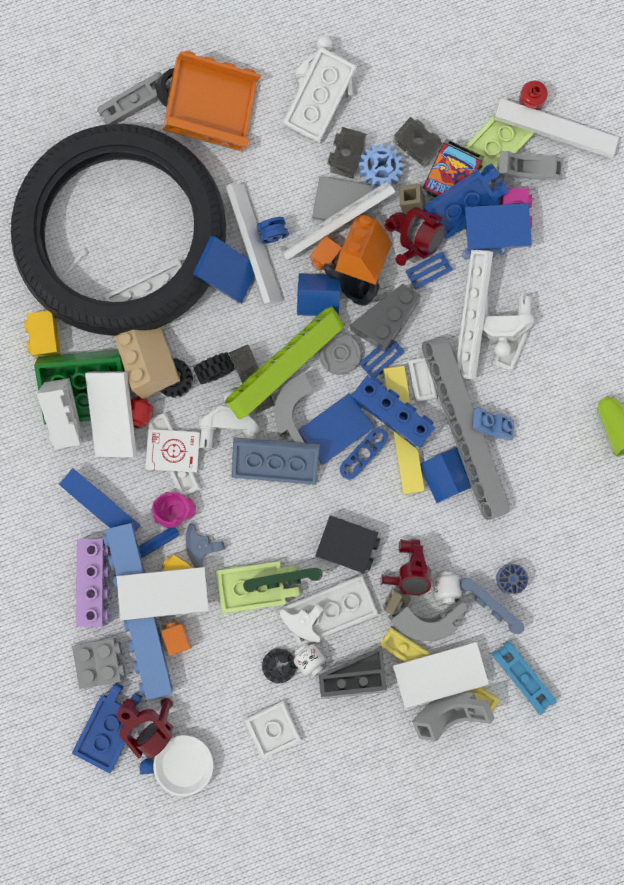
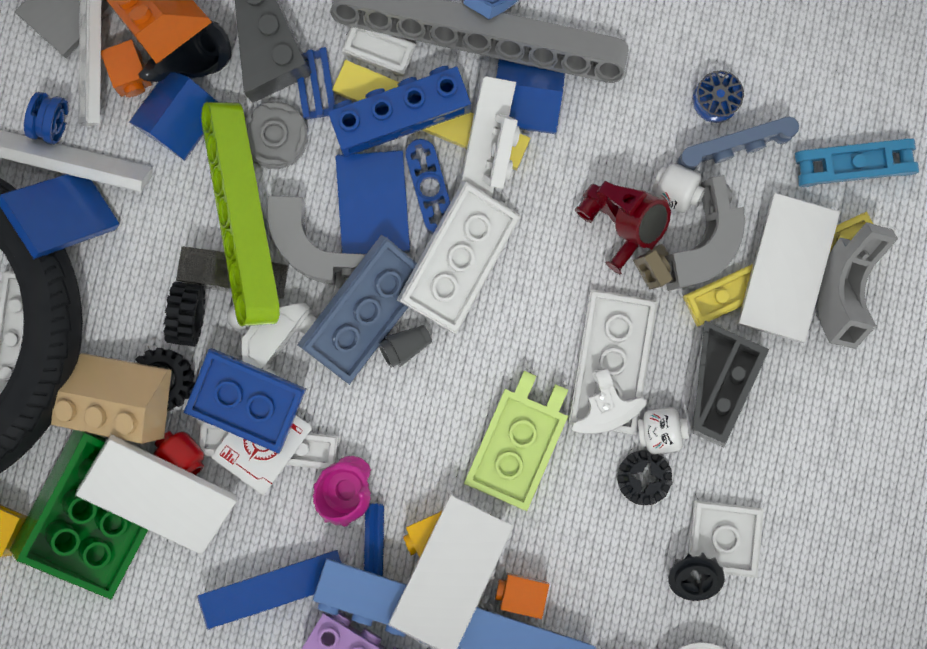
camera: 65 degrees left, 0 degrees up
white wedge [37,378,83,449] -> none
sand blue piece [186,523,225,568] -> none
dark green plate [243,568,323,592] -> none
black brick [315,515,381,574] -> none
none -> blue tile [184,348,307,454]
none -> dark grey cone [379,325,432,368]
none -> white tile [397,181,521,334]
none -> white bracket [460,76,520,197]
none -> black gear [668,552,725,601]

